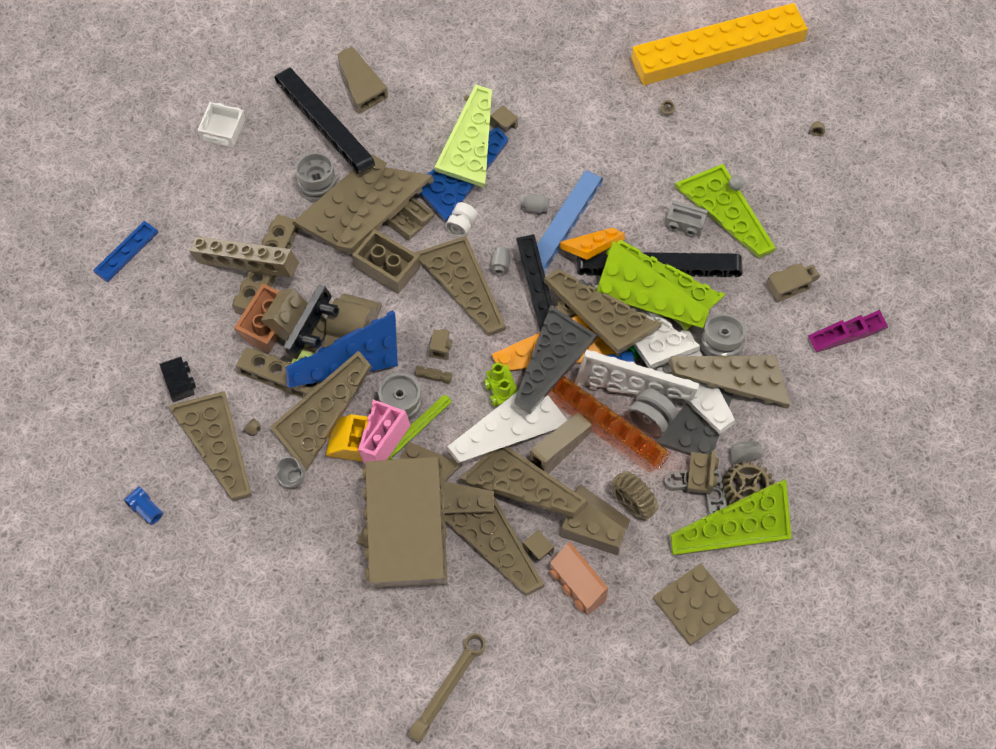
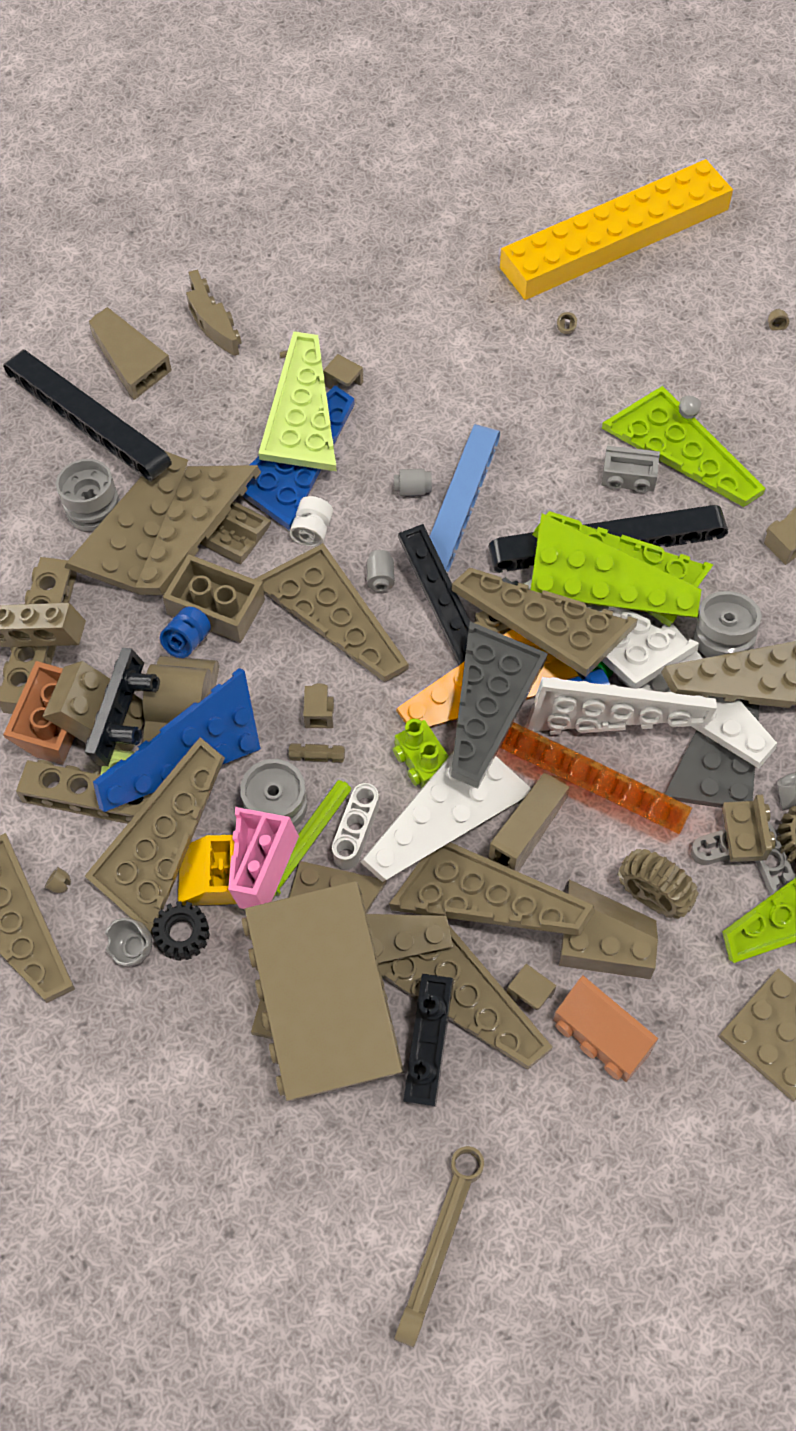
camera: 10 degrees left, 0 degrees up
light orange wing [560,228,625,260] -> none
light grey wheel [627,389,678,438] -> none
none -> black tyre [152,901,210,961]
none -> blue wheel [160,607,211,658]
none -> dark tan slope [186,269,242,356]
none -> white beam [332,783,379,870]
none -> black plate [403,974,454,1107]

